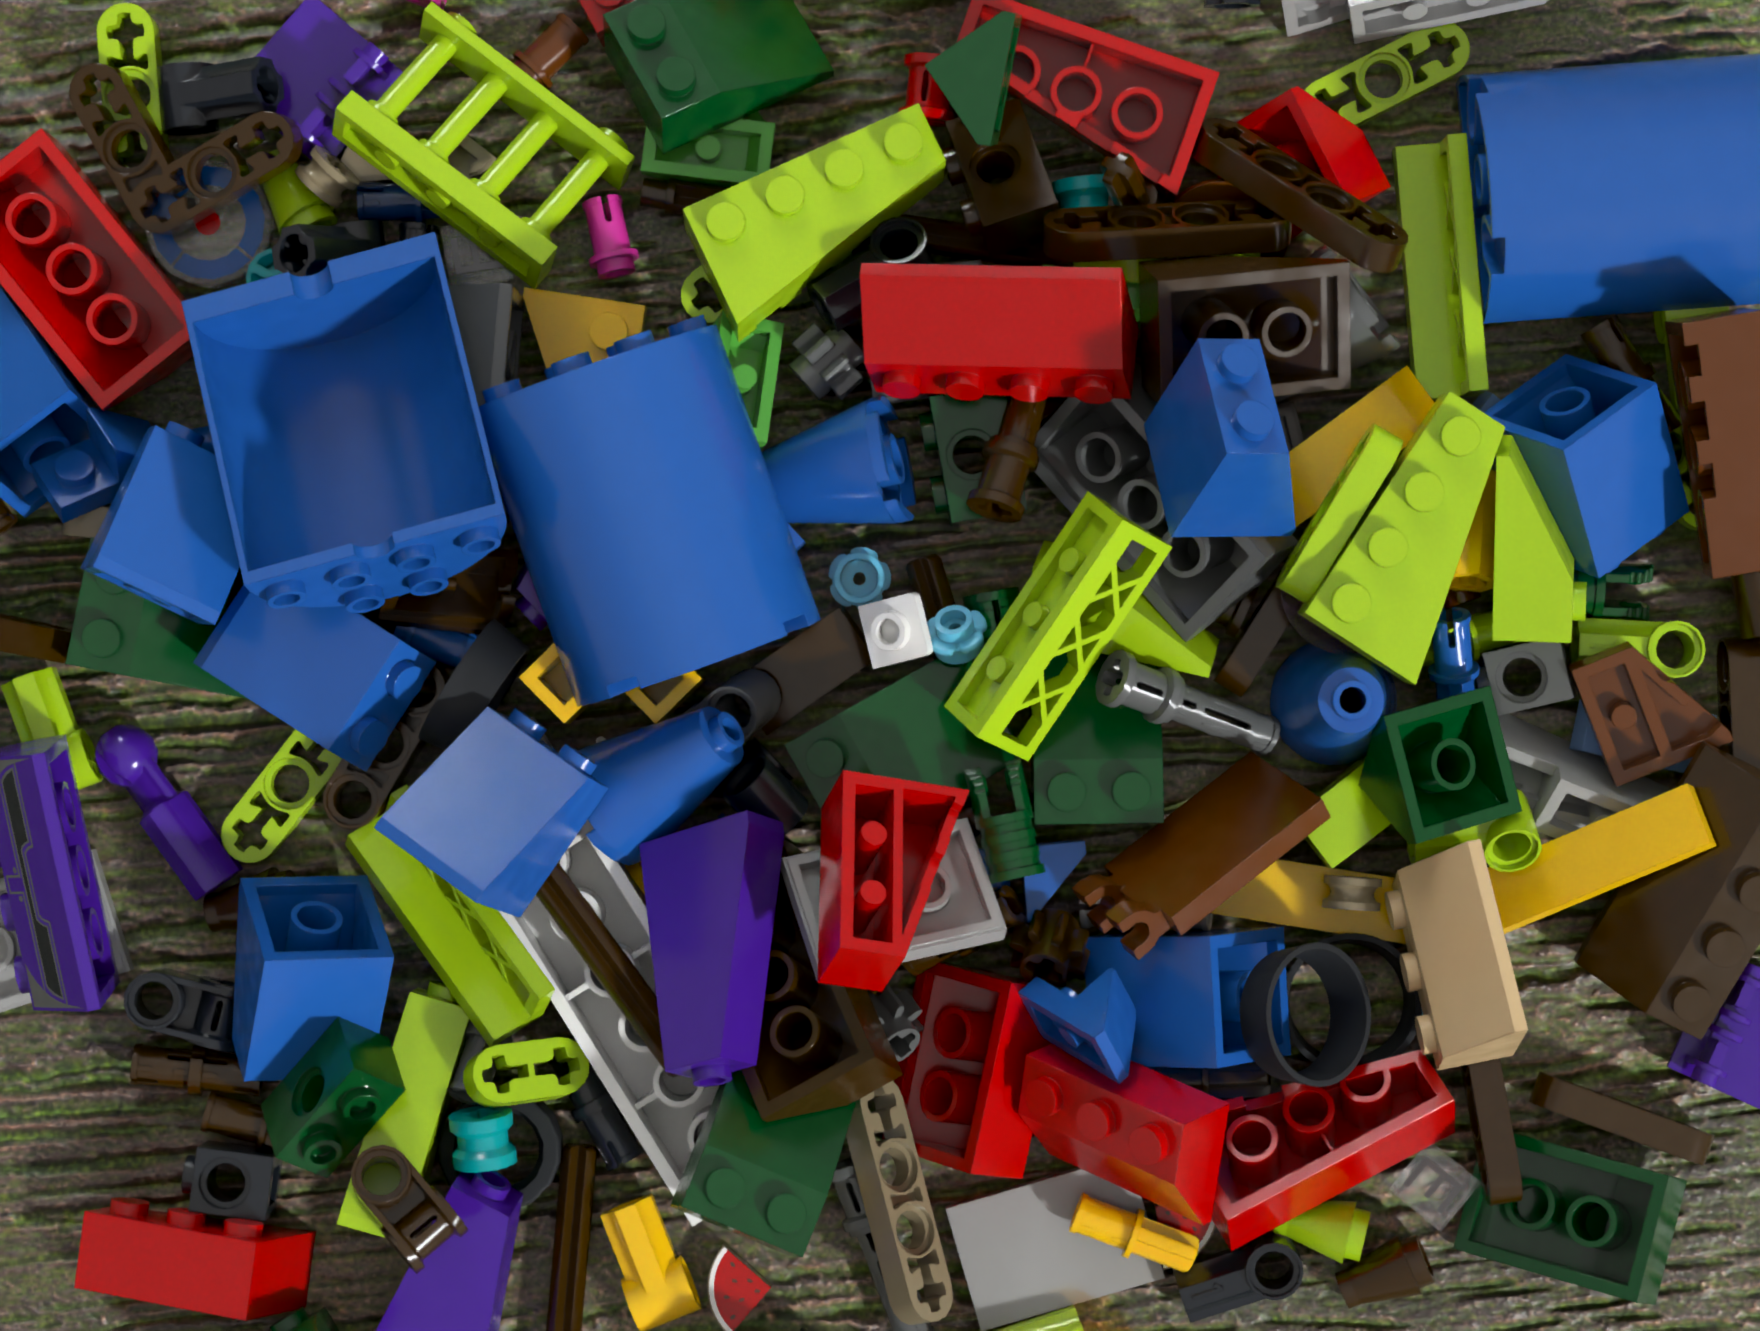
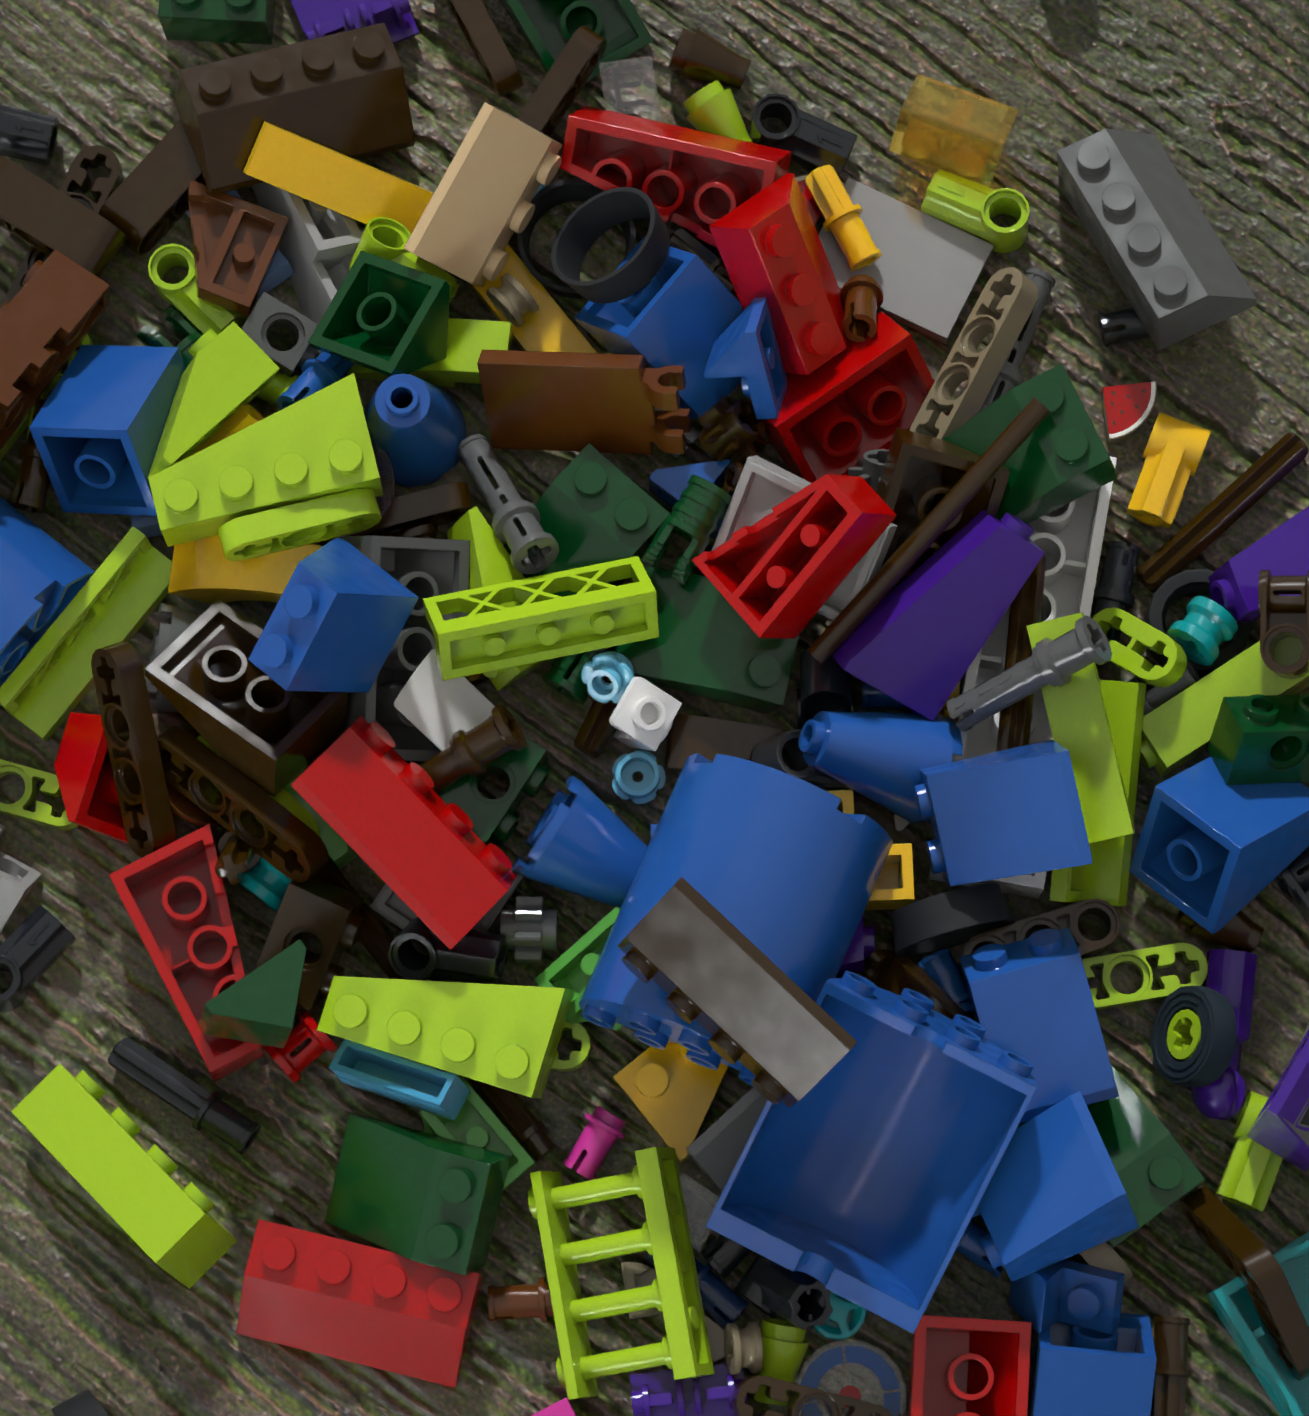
camera: 135 degrees left, 10 degrees down
none -> dark azure piece [329,1039,470,1121]
none -> white sticker [394,649,495,752]
none -> dark brown slope [618,877,857,1107]
none -> dark brown piece [807,397,1050,665]
none -> reddish brown pin [840,275,883,342]
none -> dark grey pin [947,615,1112,732]
none -> lime tile [1026,612,1135,844]
none -> black bush [1151,986,1237,1087]

